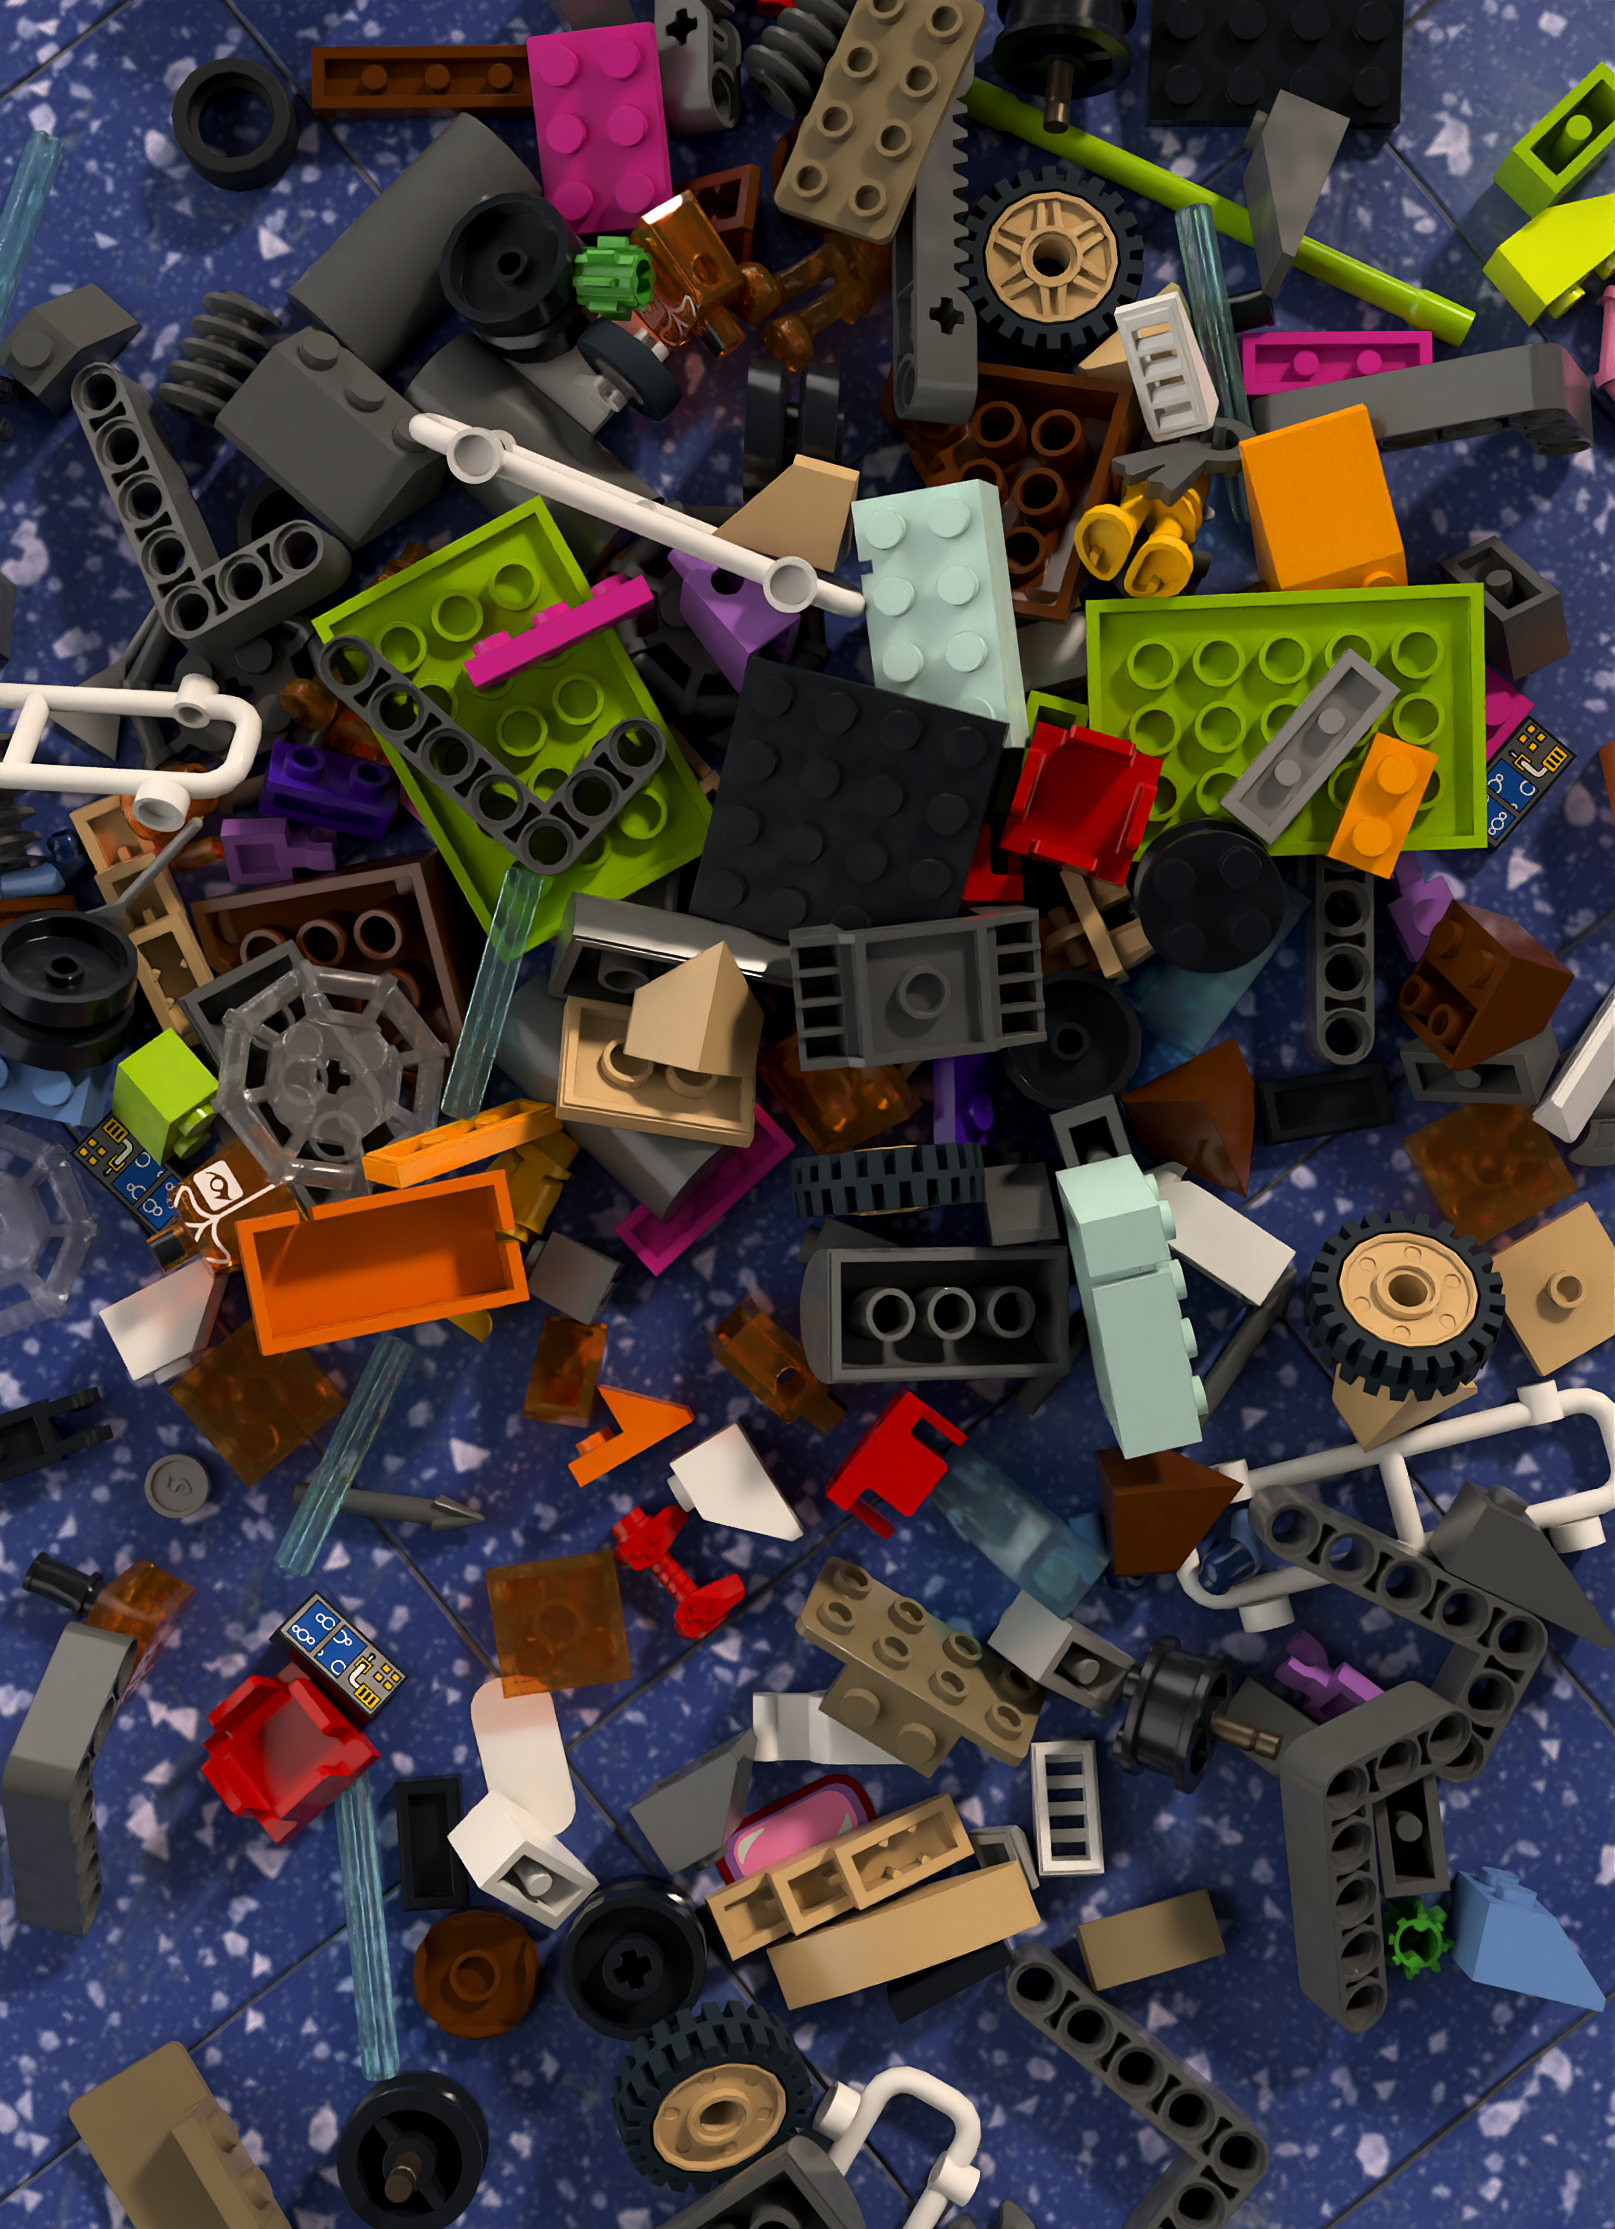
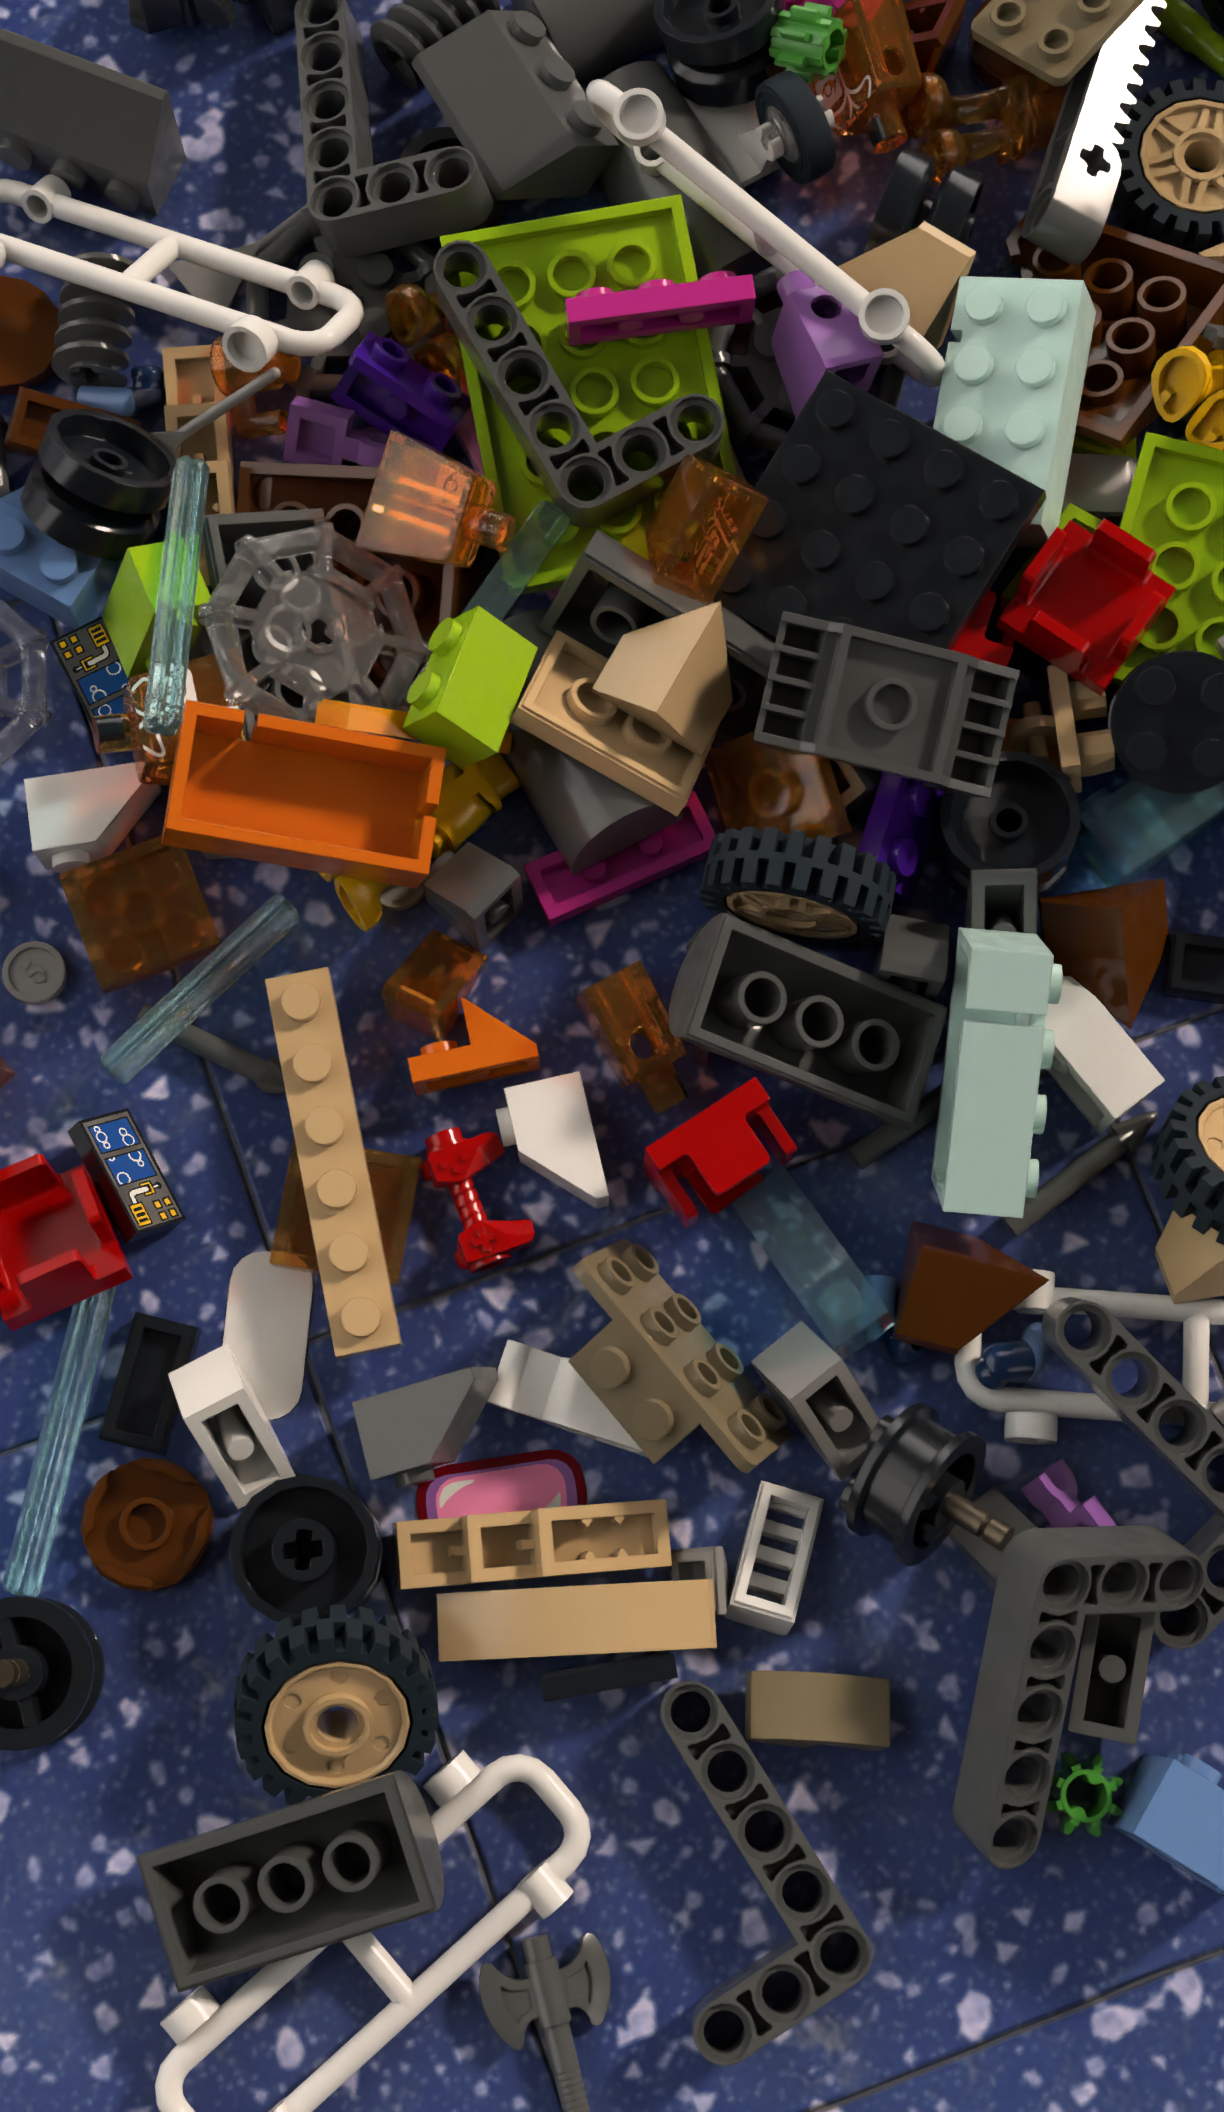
camera: 15 degrees right, 10 degrees down
none -> clear light blue axle [143,455,210,737]
none -> tan plate [265,967,402,1360]
none -> clear orange torso [355,430,515,568]
none -> lime brick [401,605,538,769]
none -> clear orange torso [645,453,769,605]

